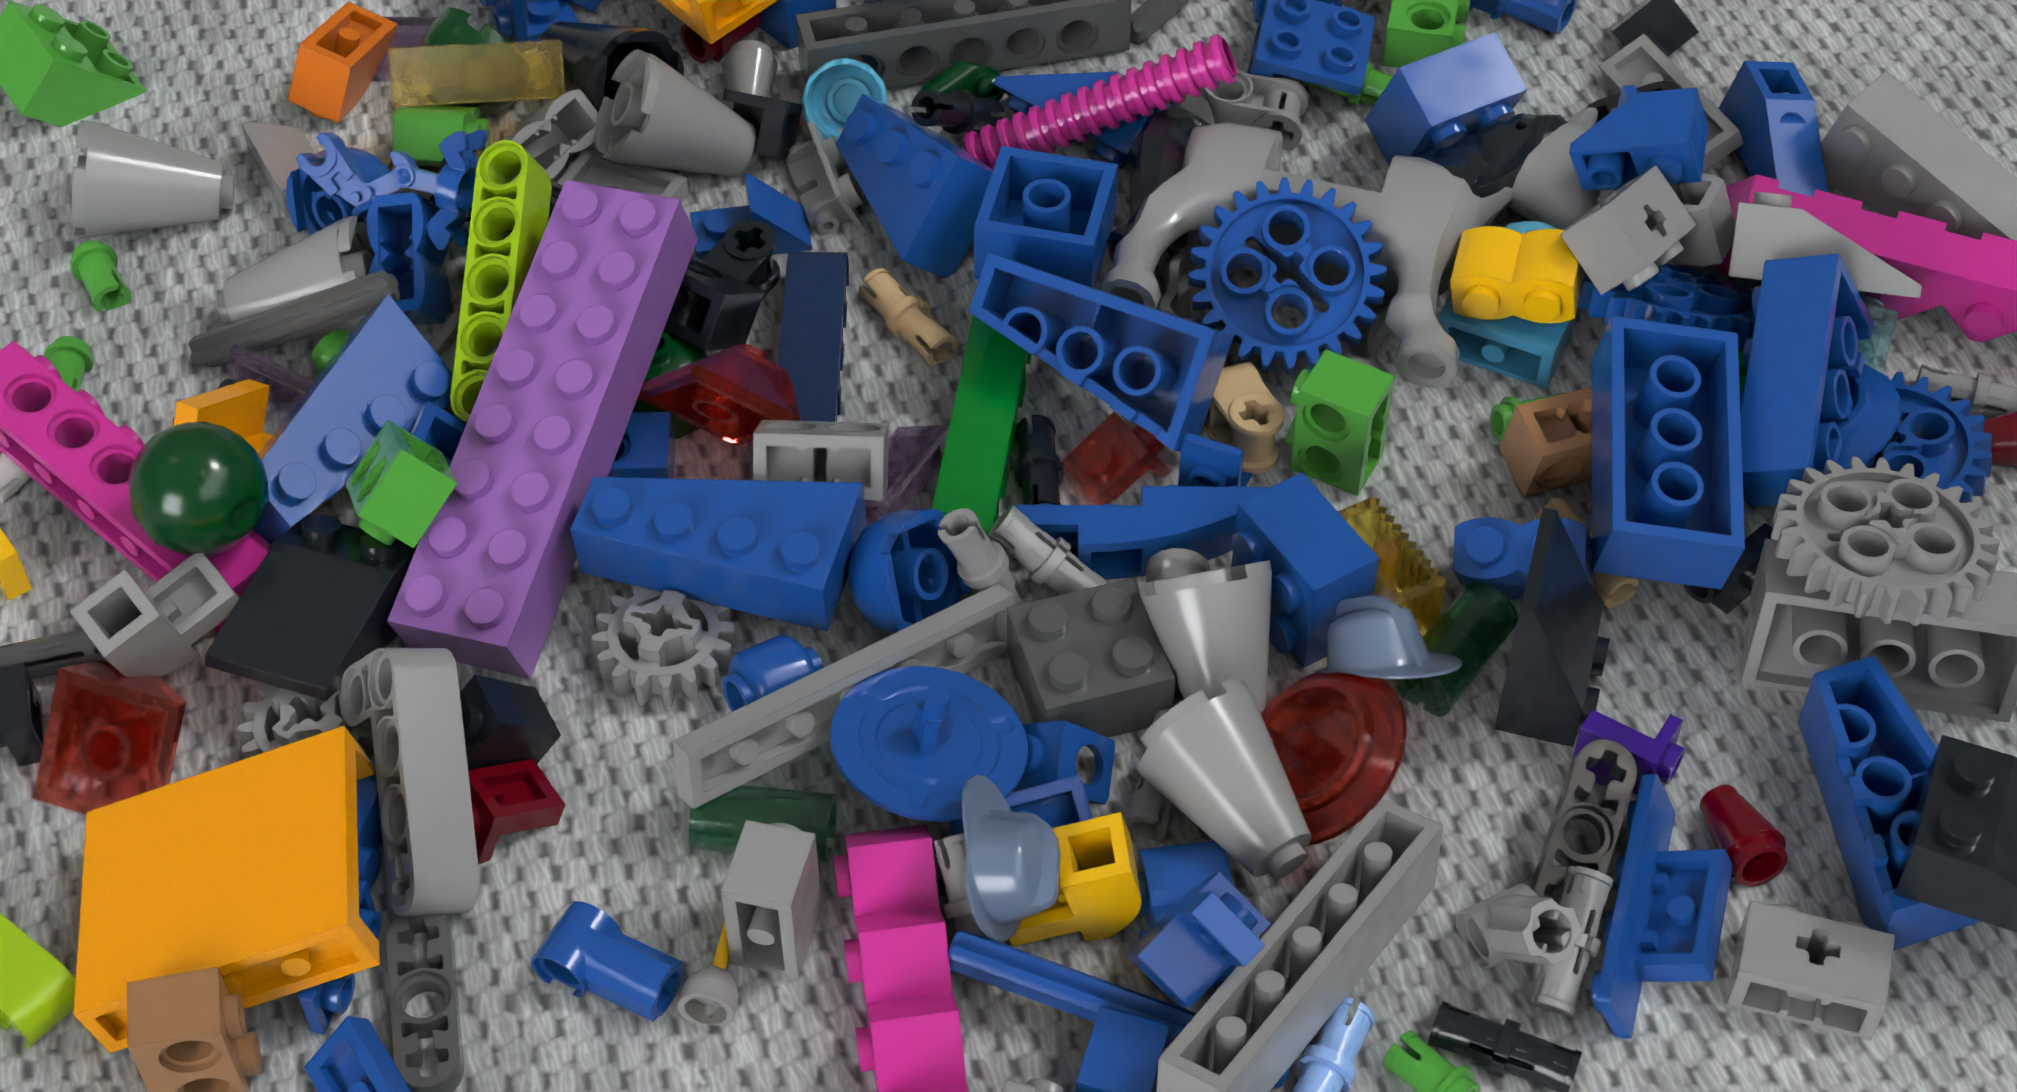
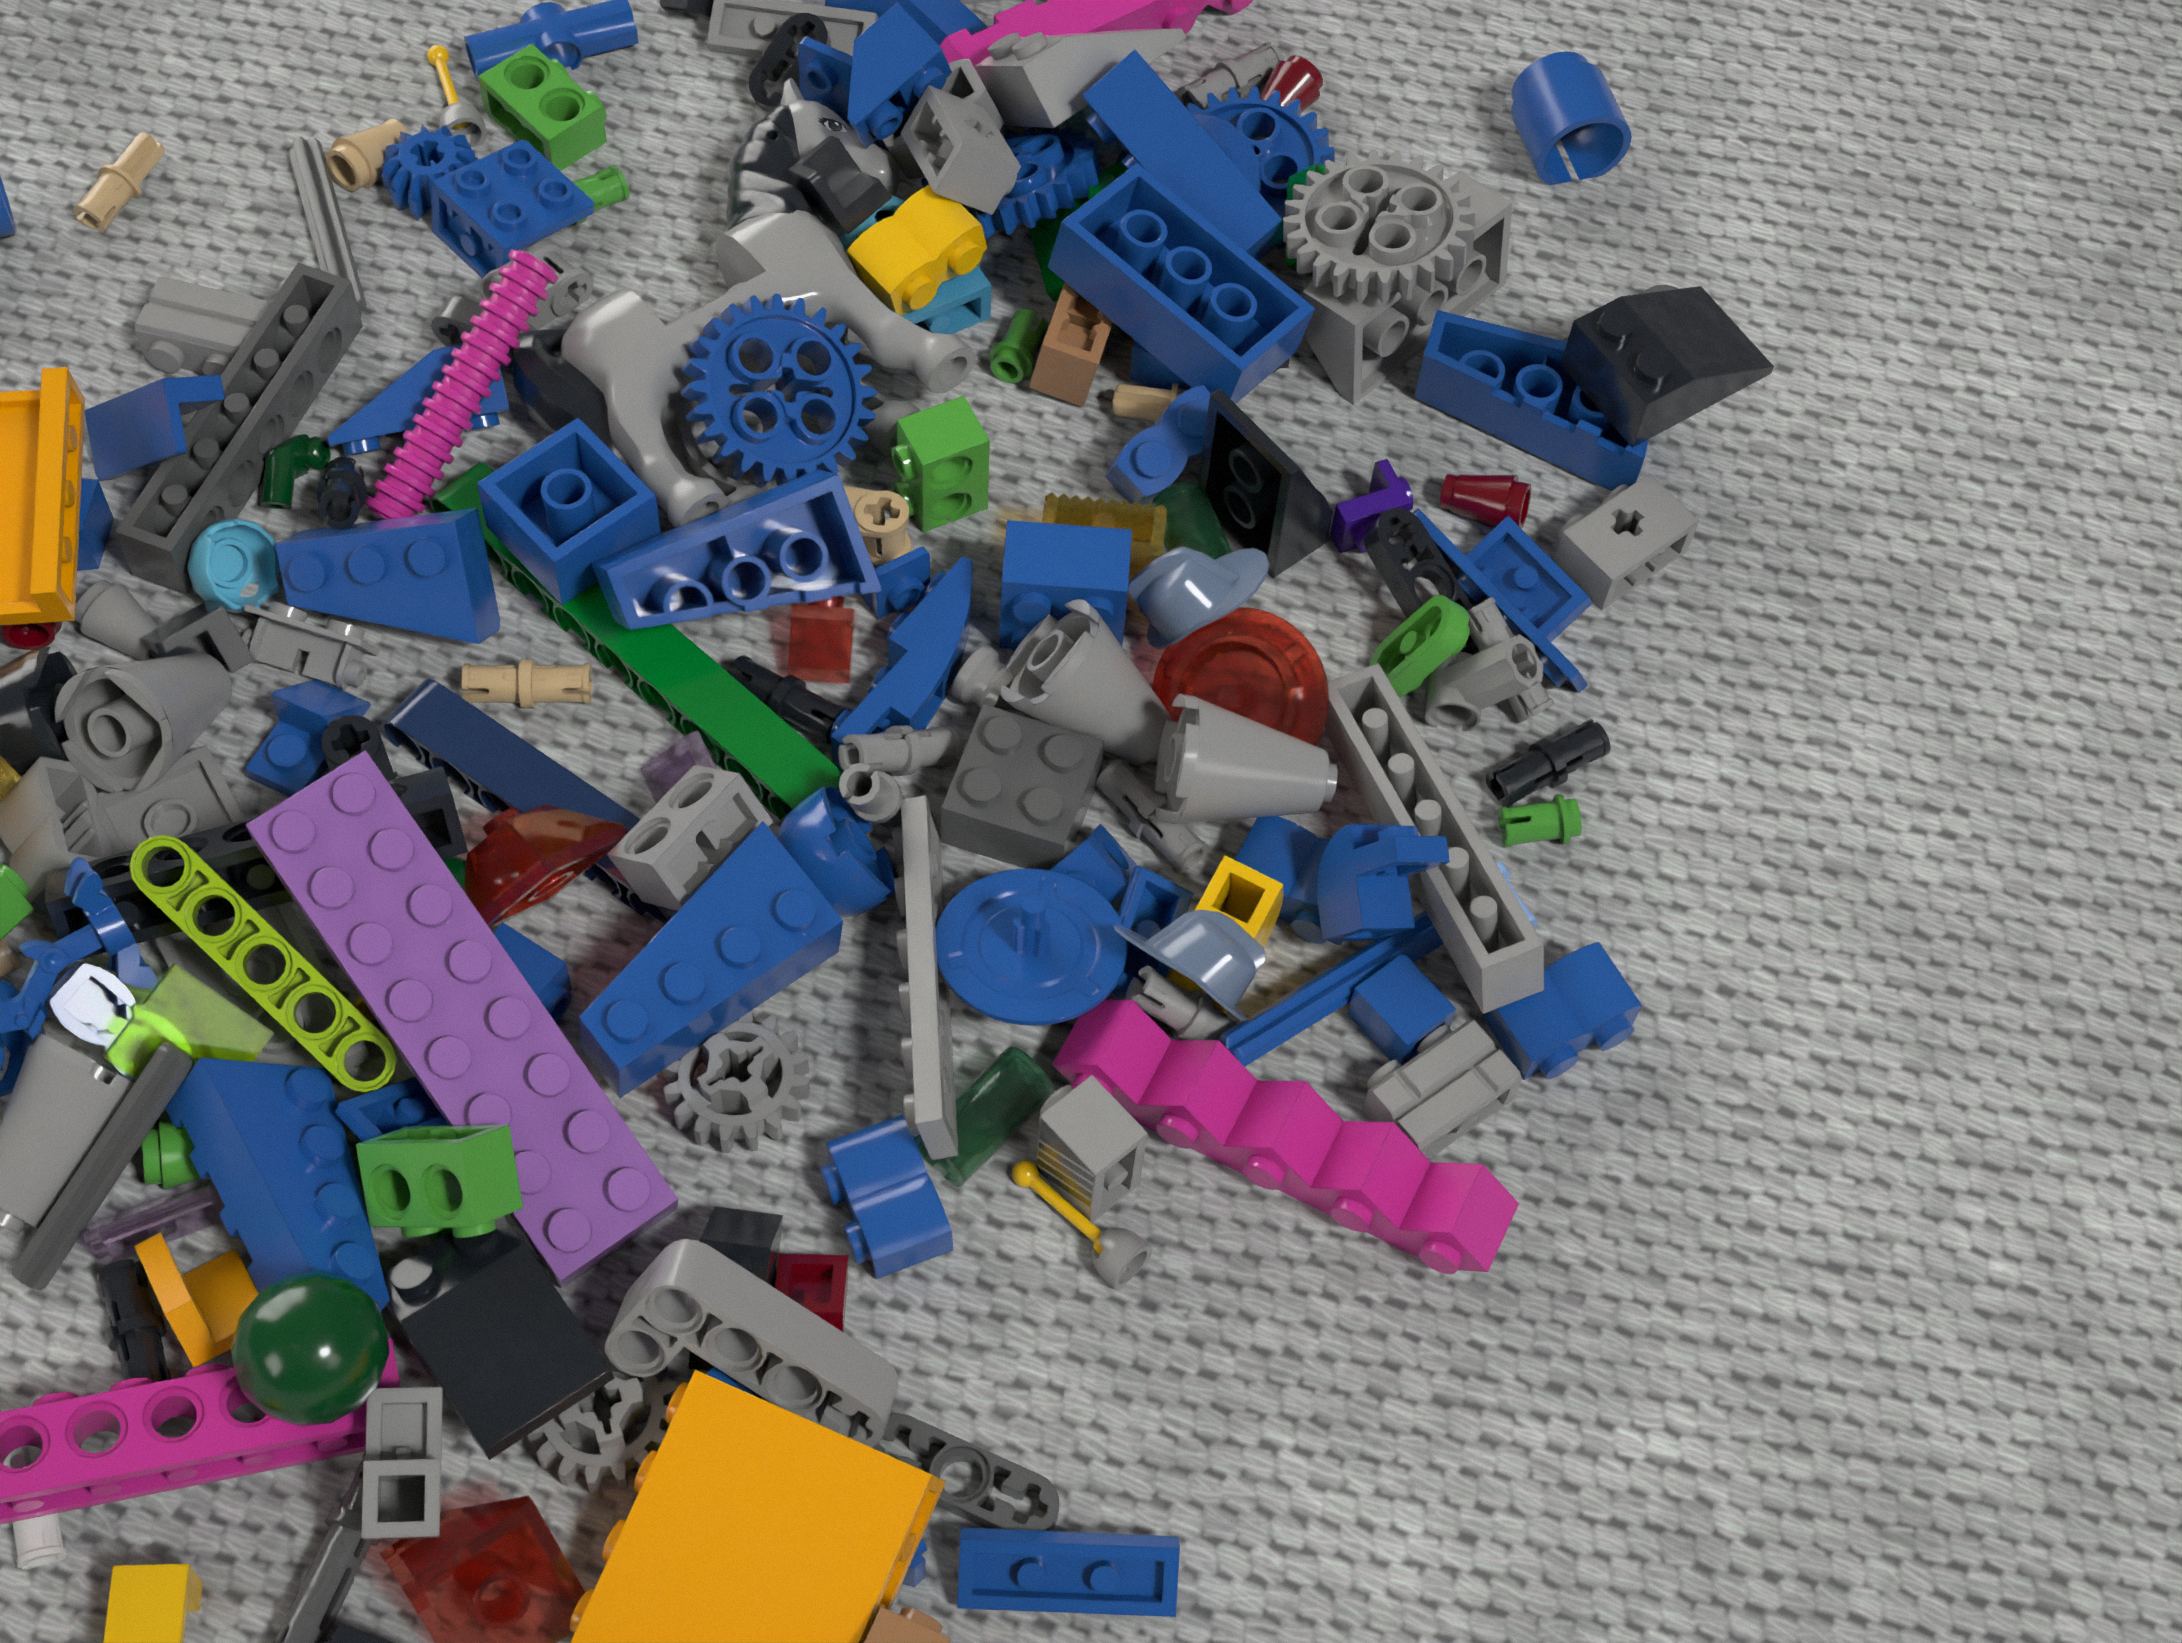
camera: 60 degrees left, 10 degrees up
blue piece [531,901,685,1022] -> none
blue head [722,634,824,712] -> none
brick [1364,32,1528,166] -> none
none -> clear neon green piece [103,963,274,1087]
none -> black panel [788,136,892,235]
none -> blue brick [819,1114,953,1279]
none -> bright green plate [1369,595,1470,698]

